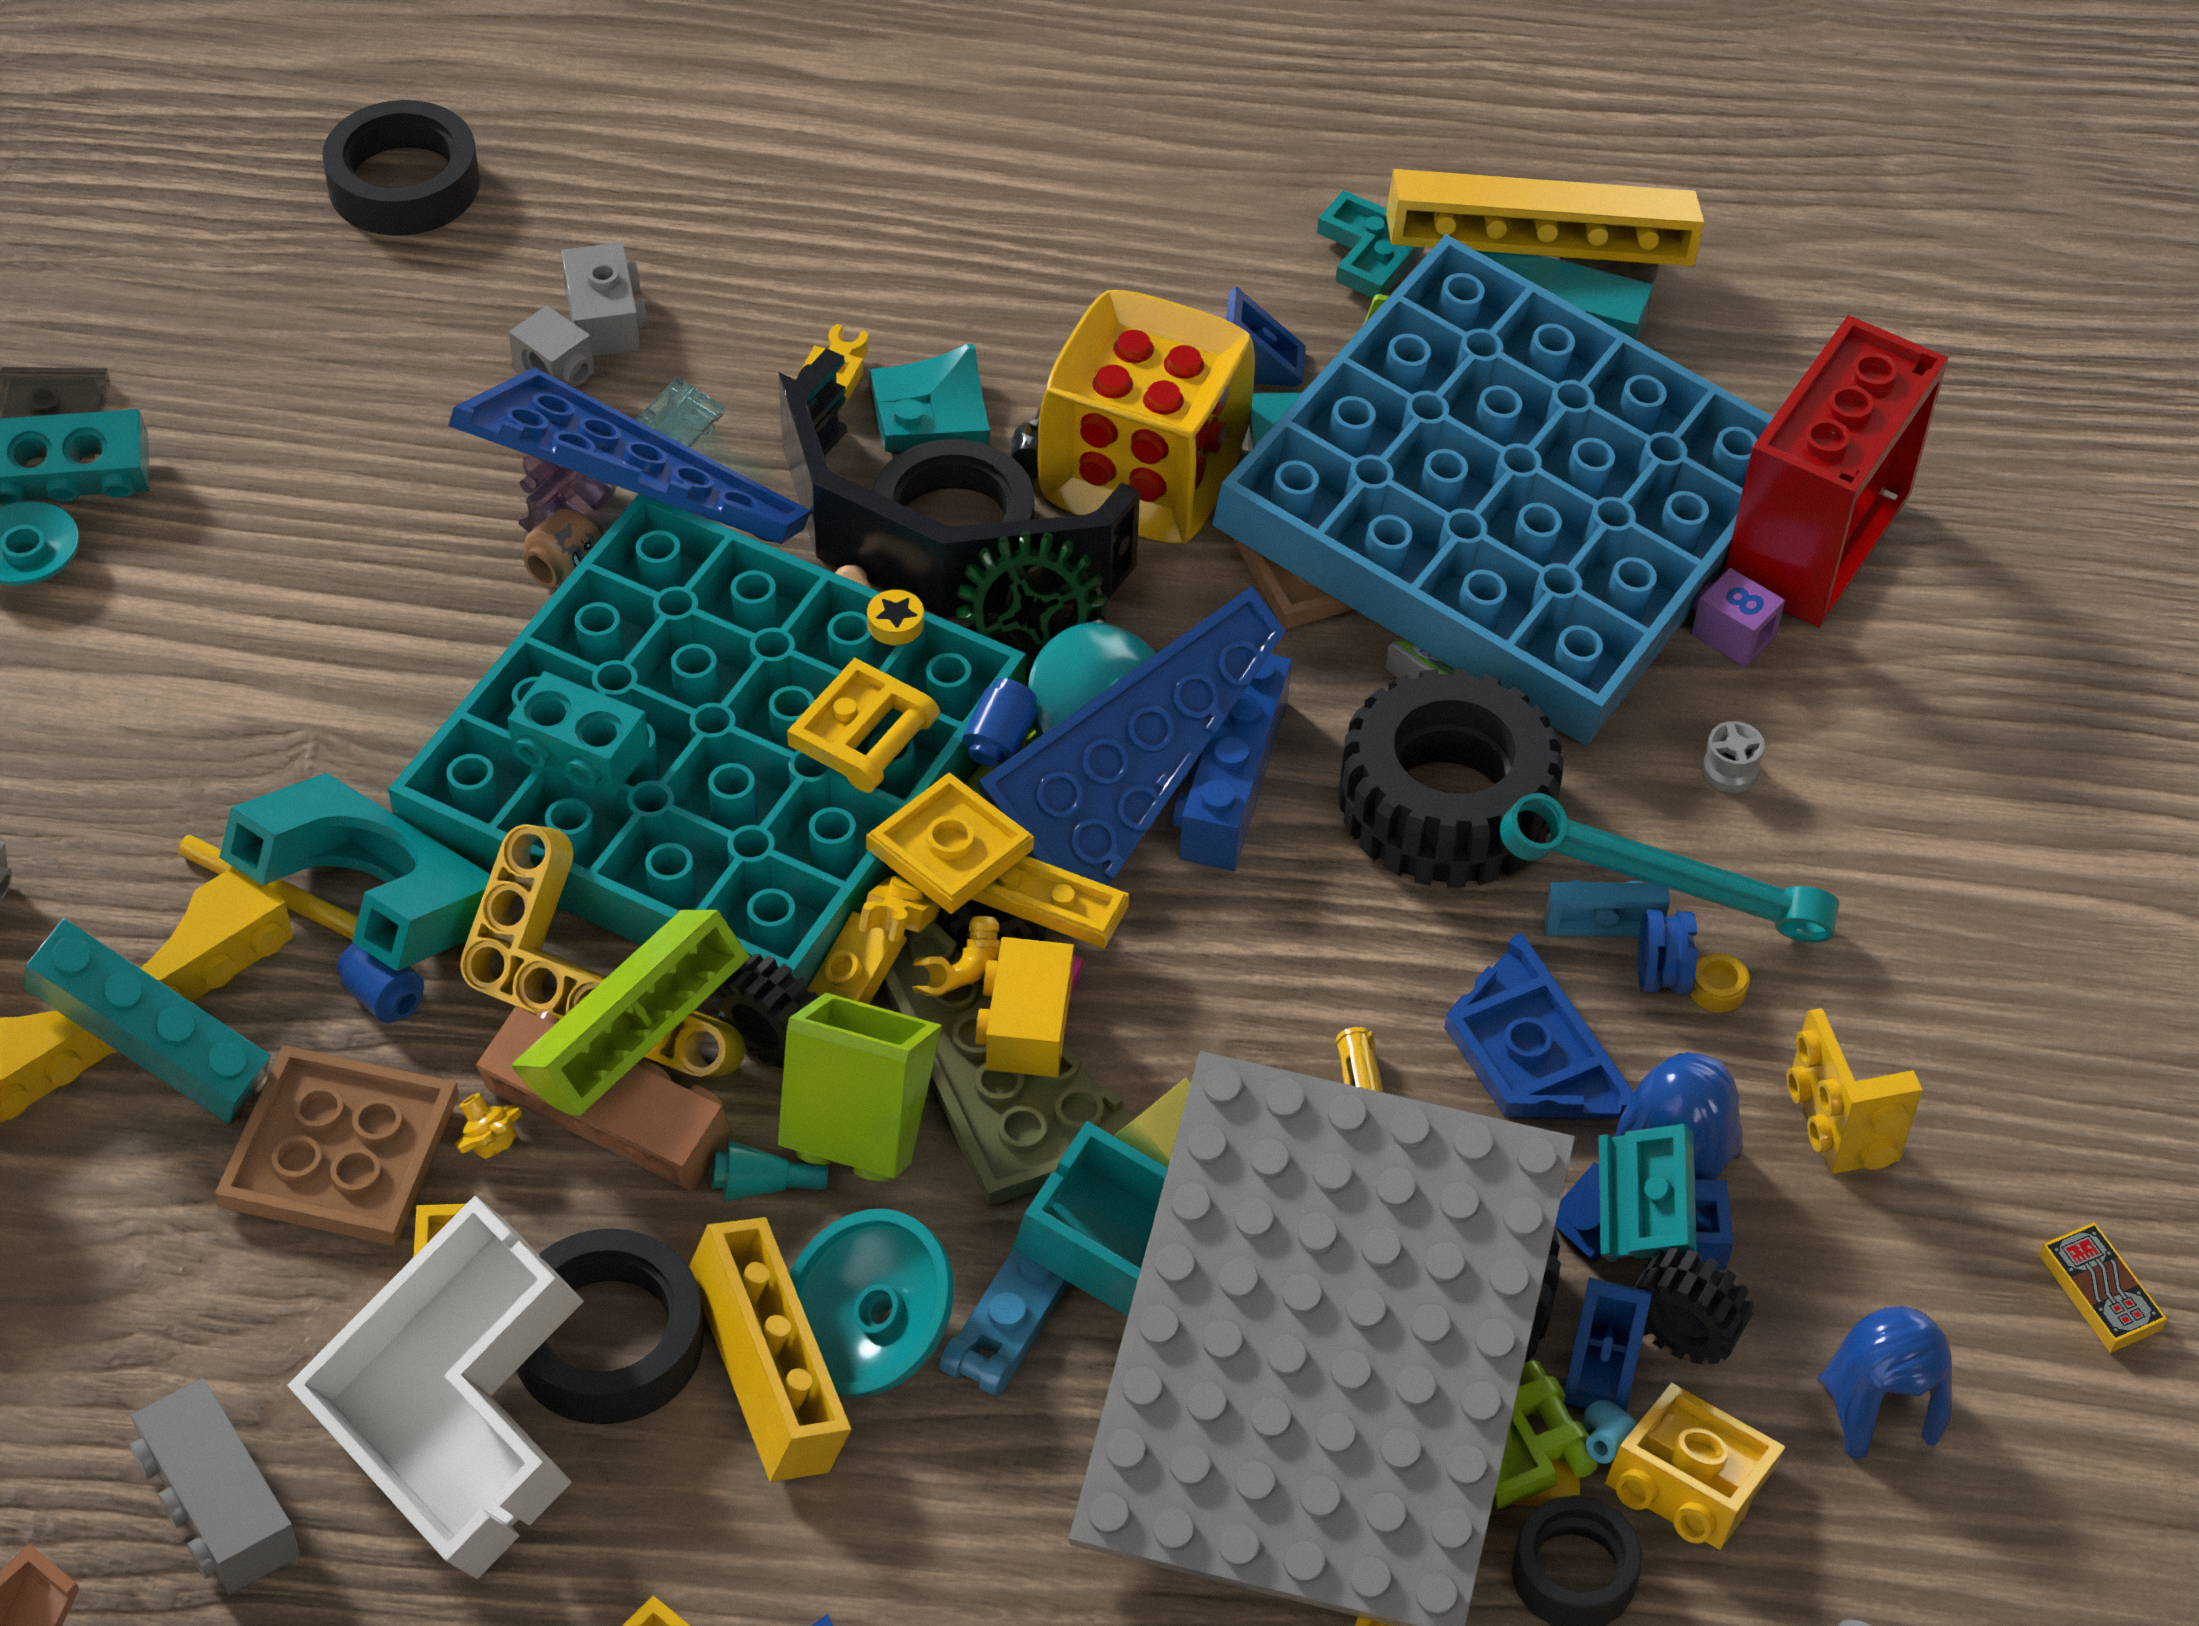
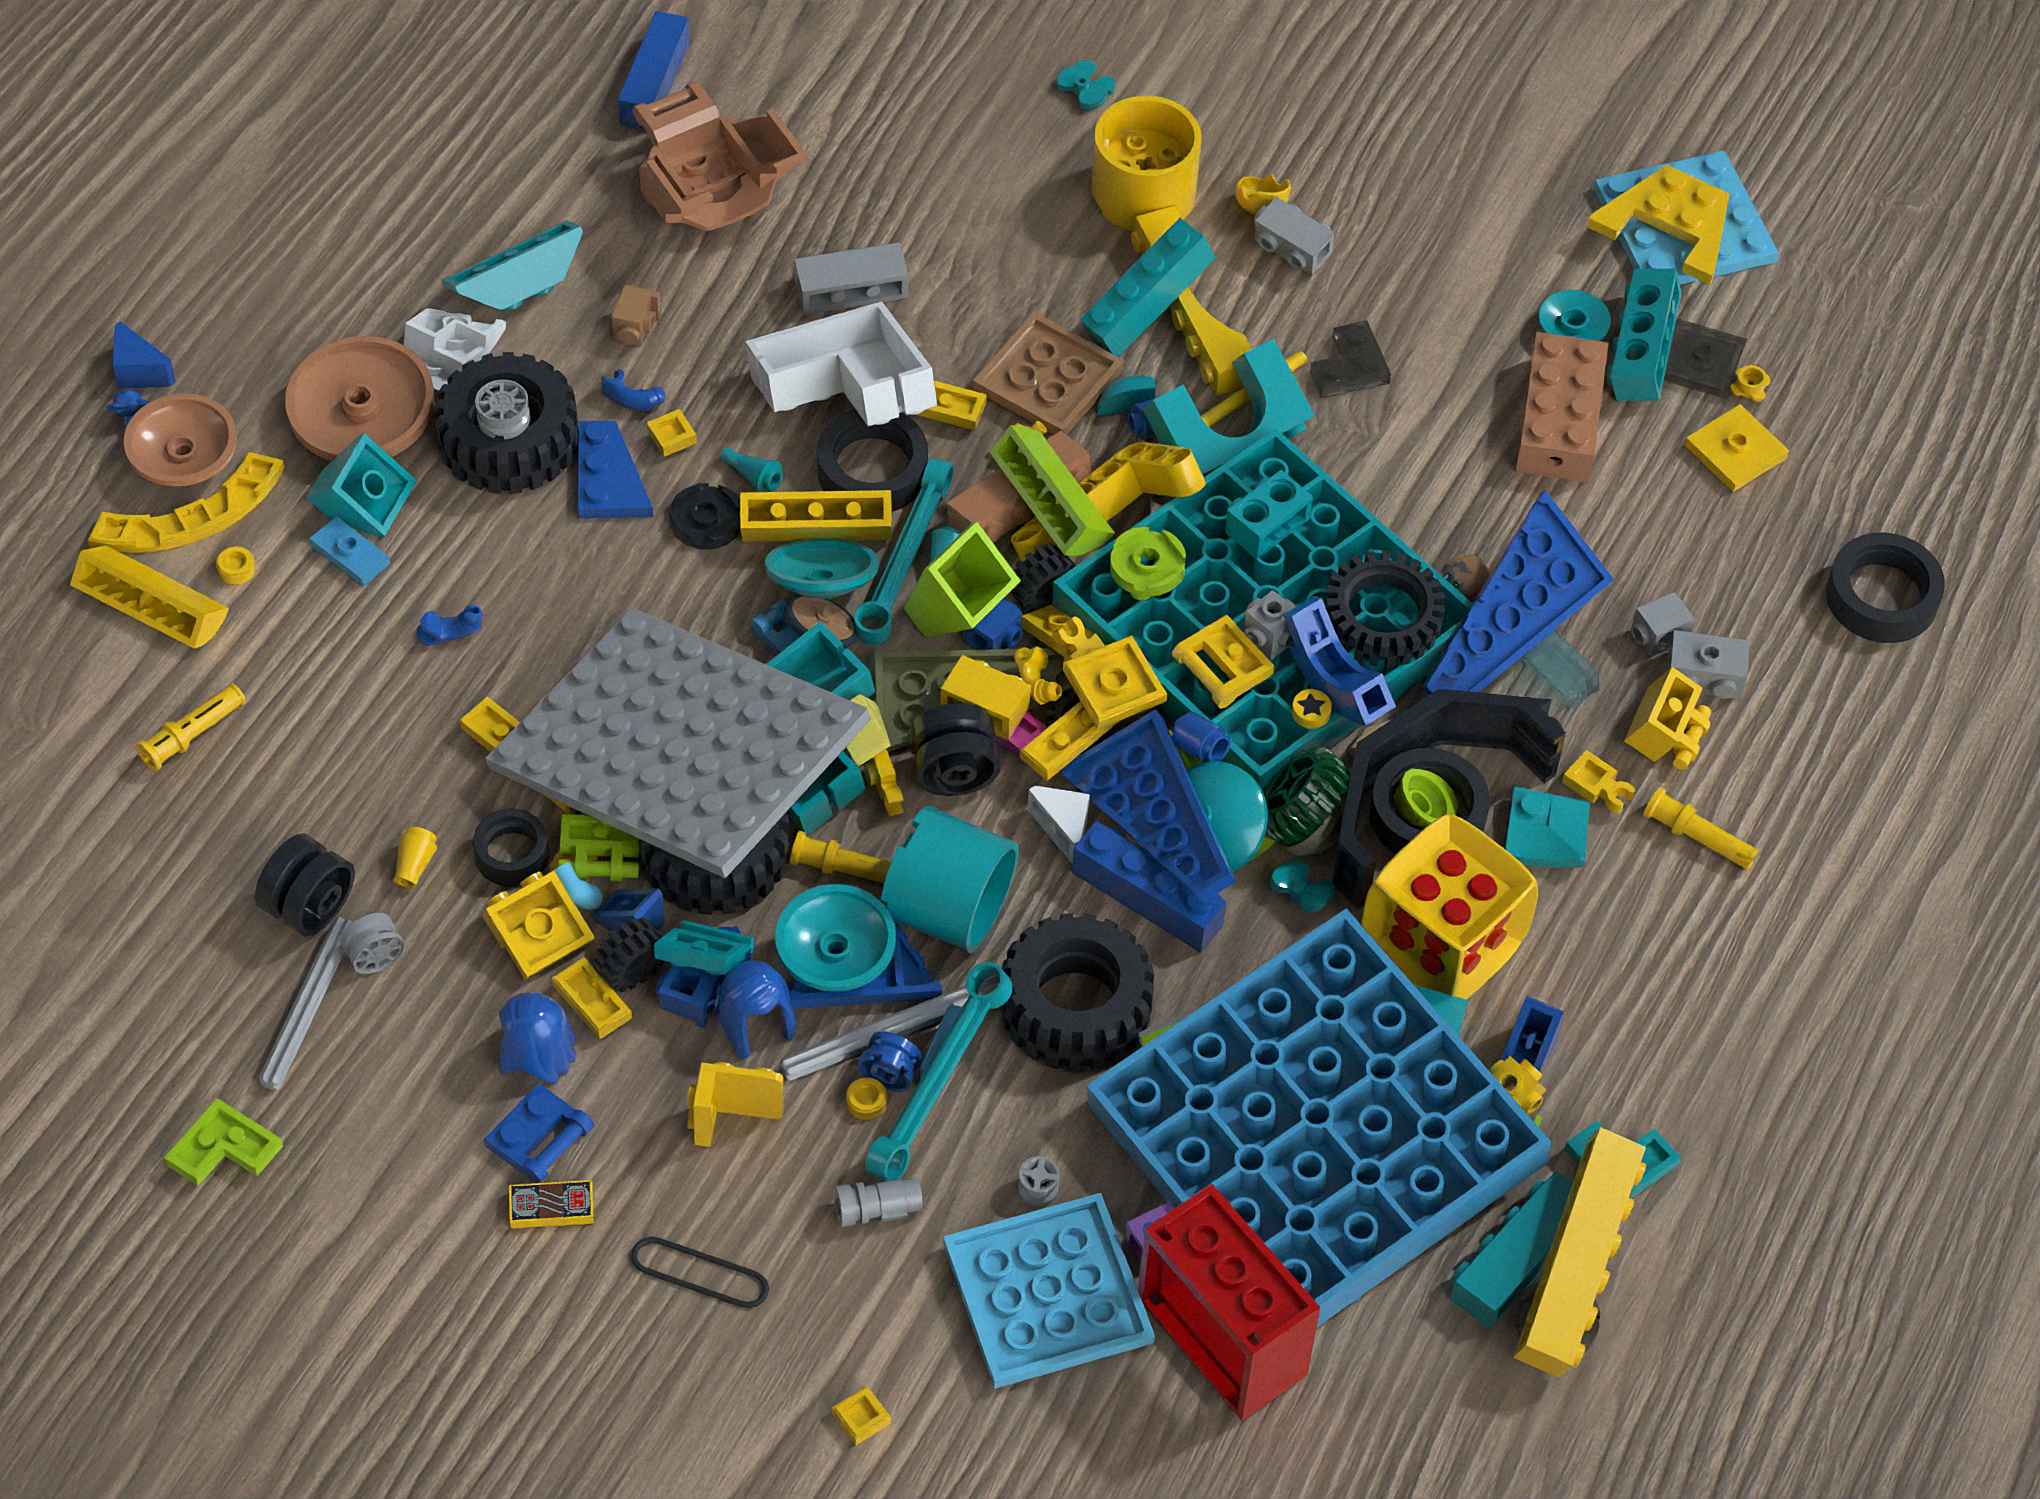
camera: 110 degrees right, 5 degrees up
none -> blue plate [484,1083,594,1183]
none -> yellow plate [552,957,632,1040]
none -> black piece [631,1237,769,1308]
none -> black tile [670,483,741,550]
none -> teal cone [720,447,783,492]
none -> teal dish [775,884,896,991]
none -> light grey axle [780,976,1000,1081]
none -> medium nougat wheel [784,594,859,649]
none -> yellow tile [832,1386,891,1446]
none -> light grey axle [834,1178,923,1227]
none -> teal piece [854,457,955,645]
none -> teal brick [881,806,1019,953]
none -> black wheel [909,703,1000,796]
none -> medium azure plate [943,1193,1155,1389]
none -> white slope [1028,786,1090,863]
none -> teal brick [1097,375,1156,415]
none -> lime plate [1110,527,1186,600]
none -> light grey brick [1244,590,1296,661]
none -> teal piece [1270,861,1336,913]
none -> blue arch [1283,596,1396,726]
none -> clear smoke plate [1310,320,1391,399]
none -> black tyre [1325,551,1445,667]
none -> lime piece [1394,769,1458,829]
none -> yellow brick [1489,1056,1547,1116]
none -> nougat brick [1515,332,1608,483]
none -> yellow brick [1624,667,1711,770]
none -> yellow pin [1643,787,1759,871]
none -> yellow plate [1684,404,1789,492]
none -> yellow plate [1730,365,1770,402]

